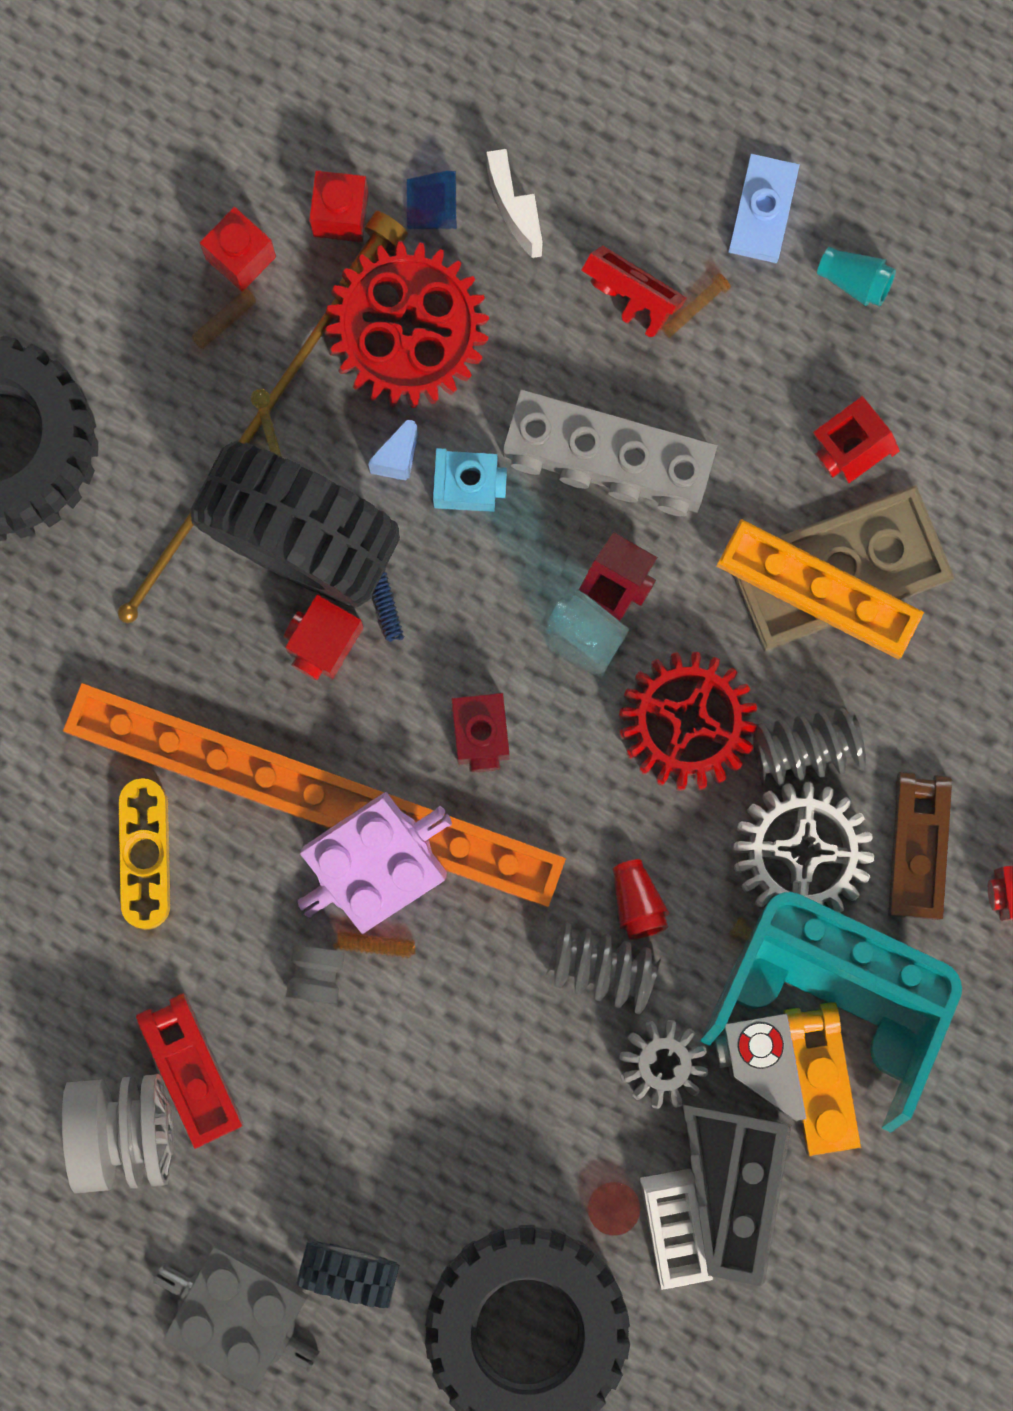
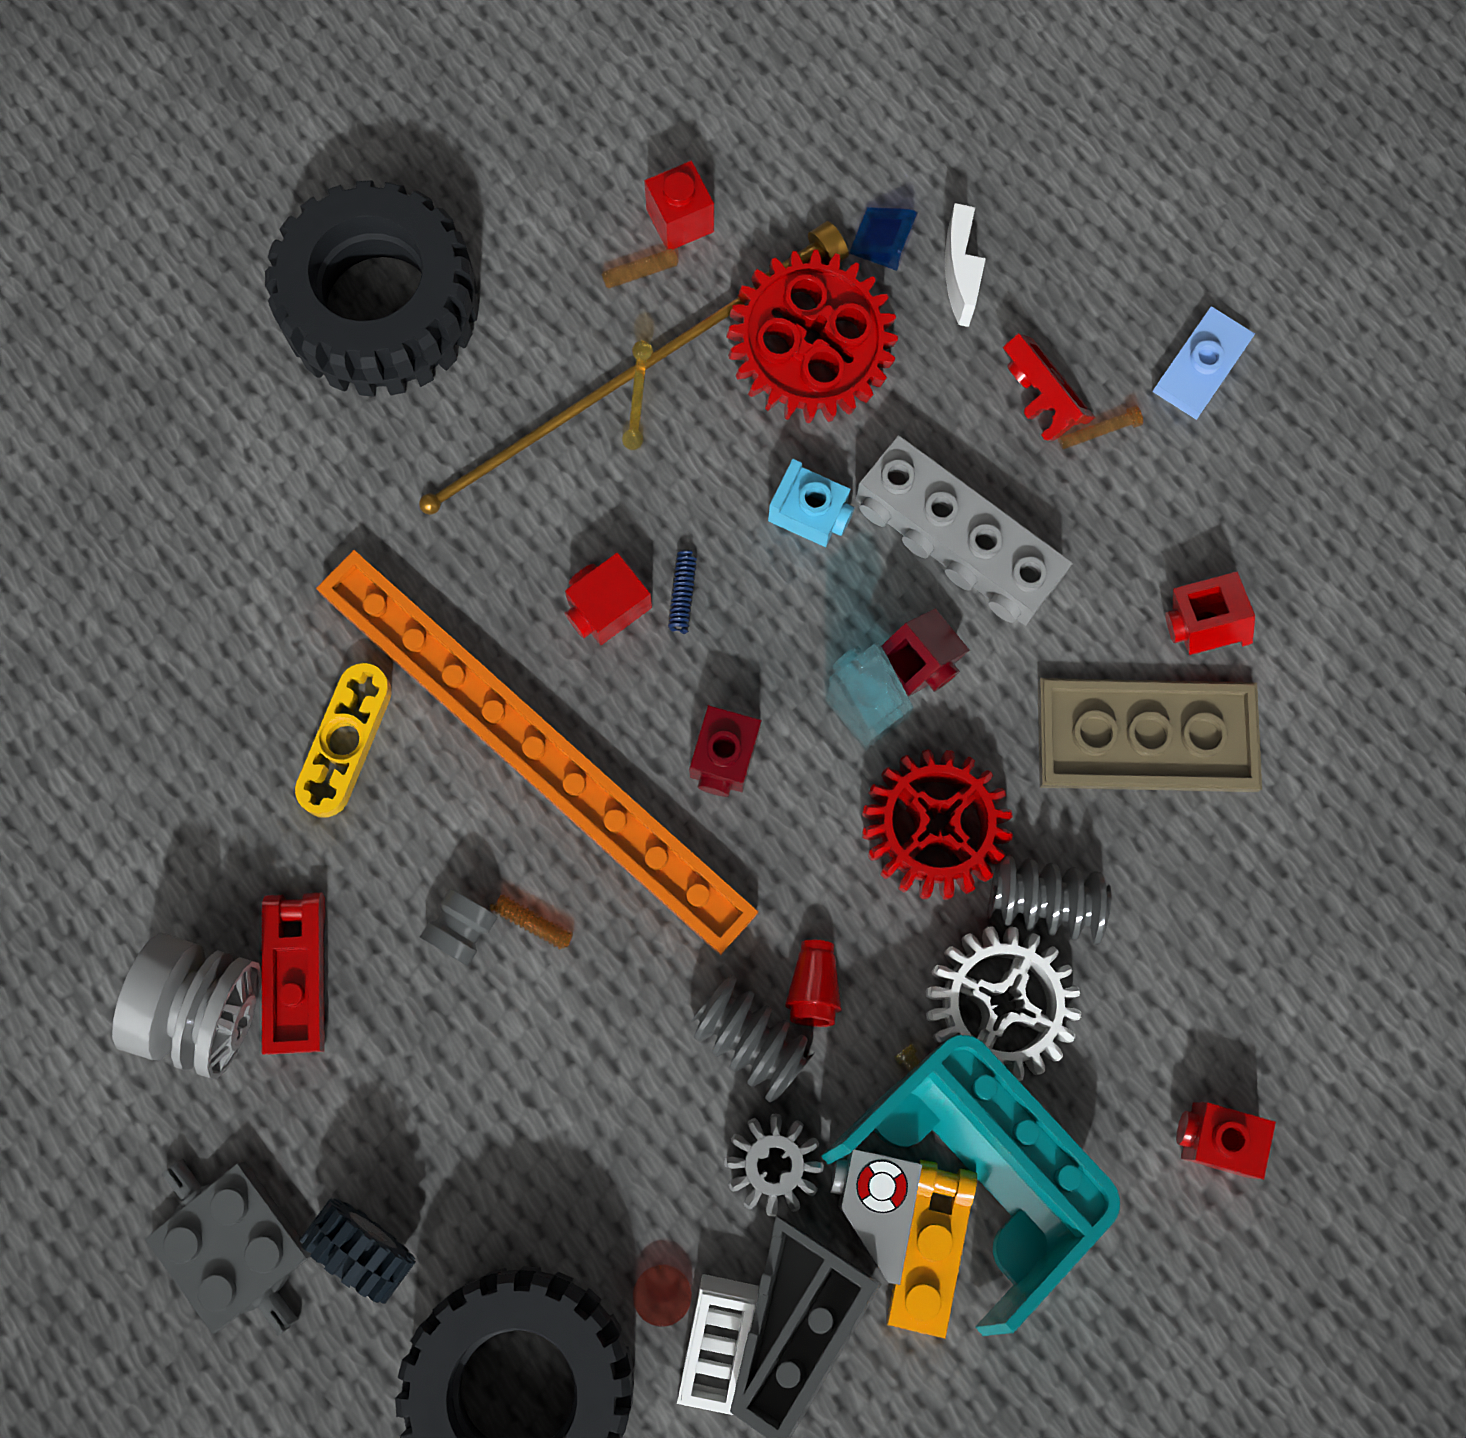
camera: 20 degrees right, 5 degrees down
black tyre [191,441,400,607] -> none
lavender plate [298,792,452,934] -> none
red brick [309,171,369,242] -> none
light blue slope [368,420,418,480] -> none
light orange tile [716,519,924,660] -> none
teal cone [817,247,896,307] -> none
reddish brown plate [888,772,952,920] -> none

